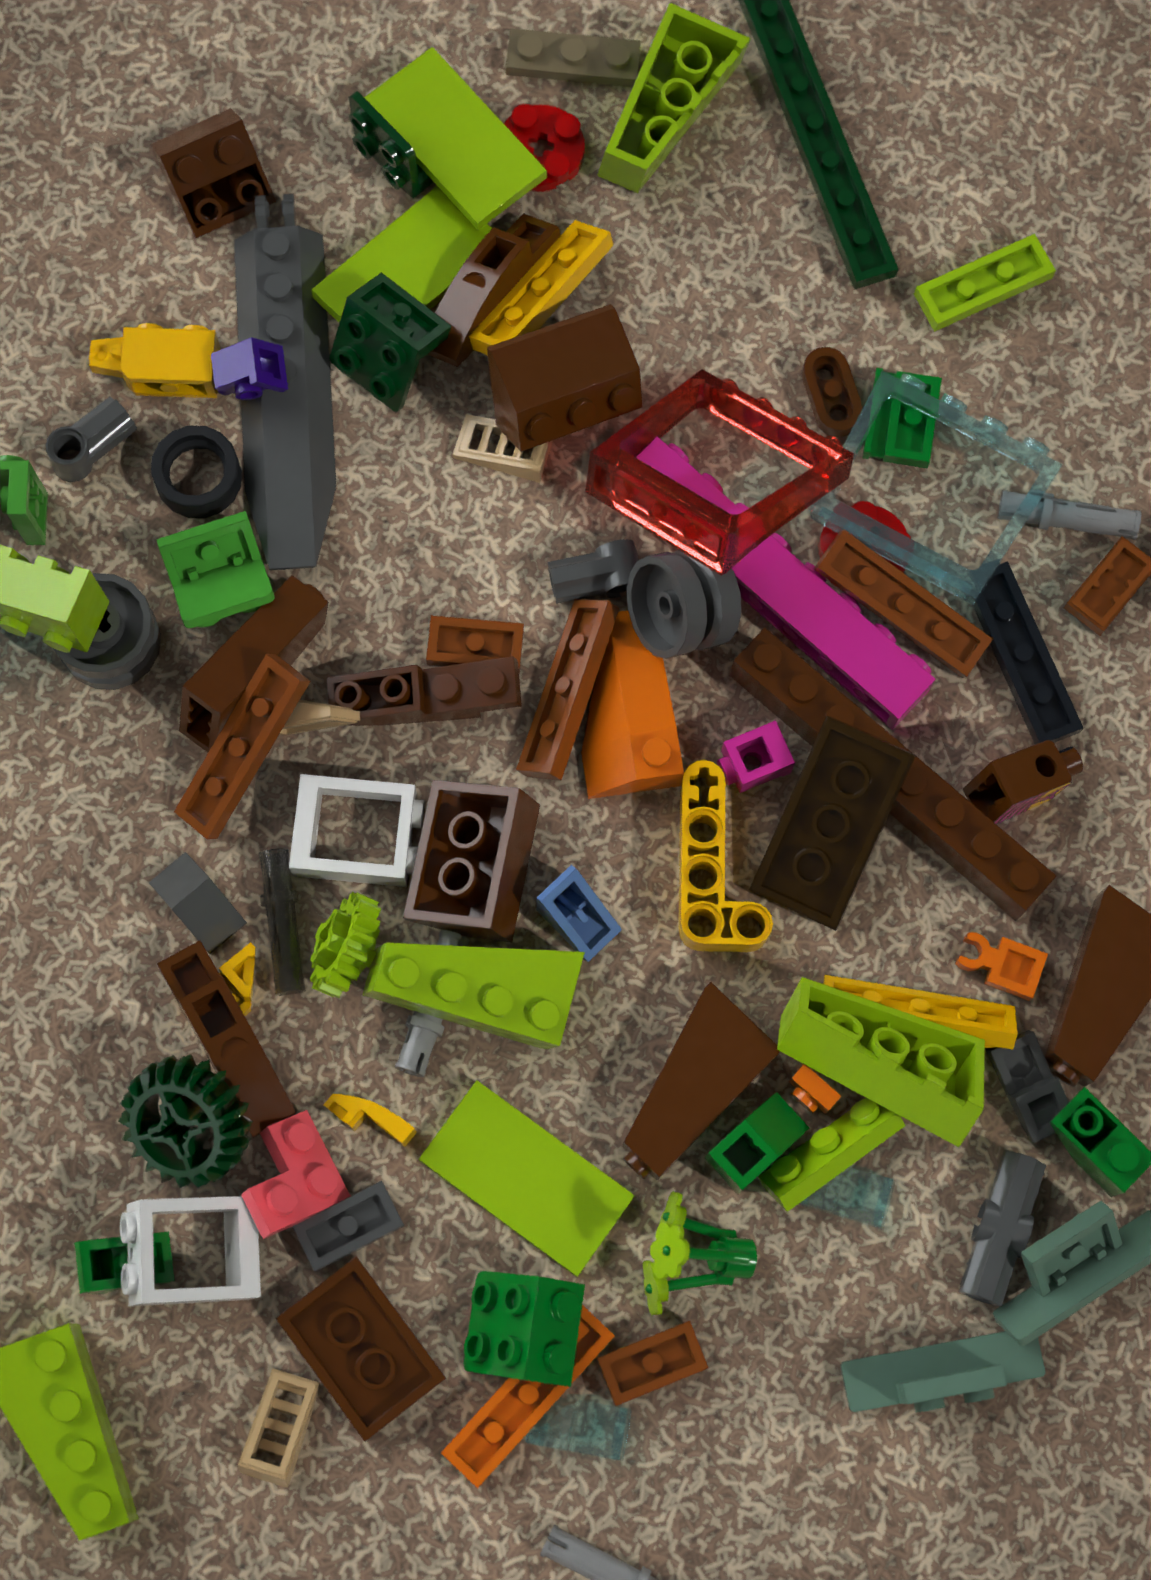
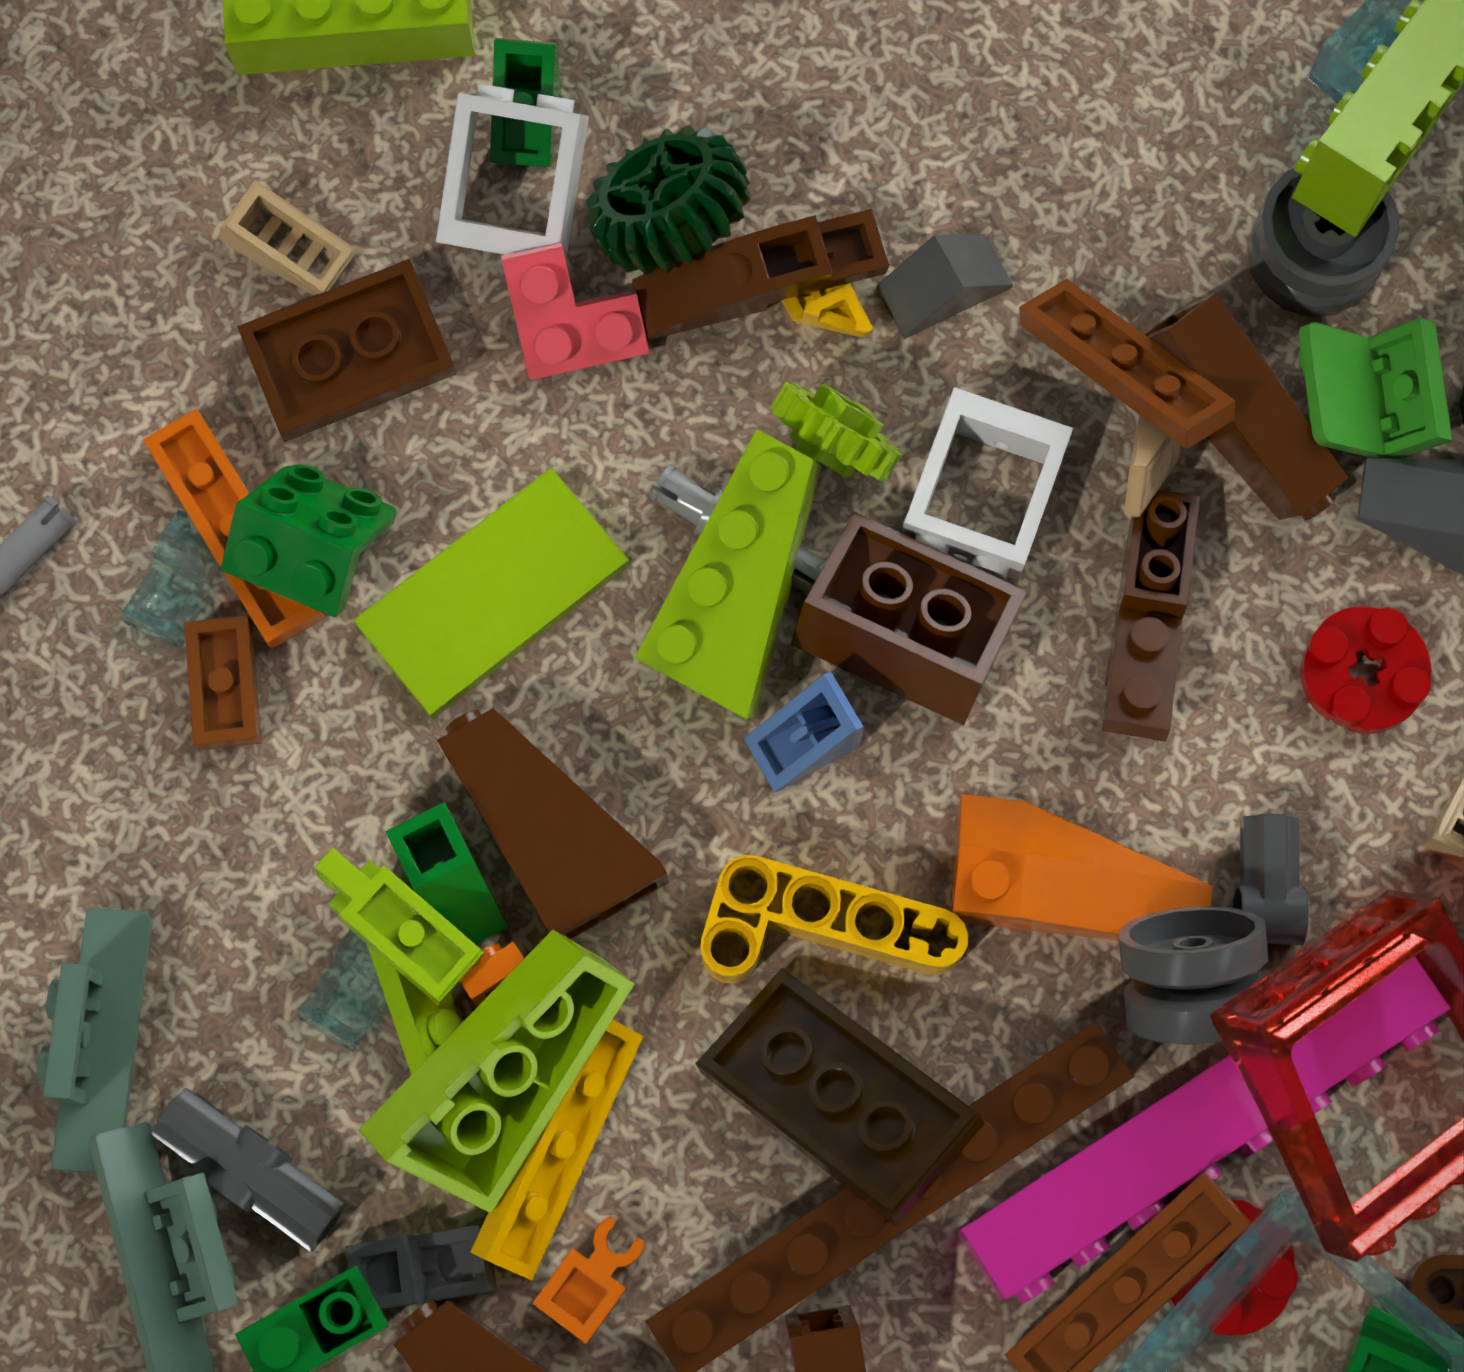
camera: 110 degrees right, 0 degrees up
clear smoke pin [258,848,306,996] -> none
dark grey plate [293,1181,404,1272] -> none
yellow slope [323,1094,417,1148] -> none
dark orange plate [426,615,524,673] -> none
dark orange plate [516,599,620,781] -> none
plant [643,1191,757,1316] -> none
dark pink brick [717,720,795,793] -> none
none -> lime hinge [314,847,484,1006]
none -> red plate [1300,606,1432,734]

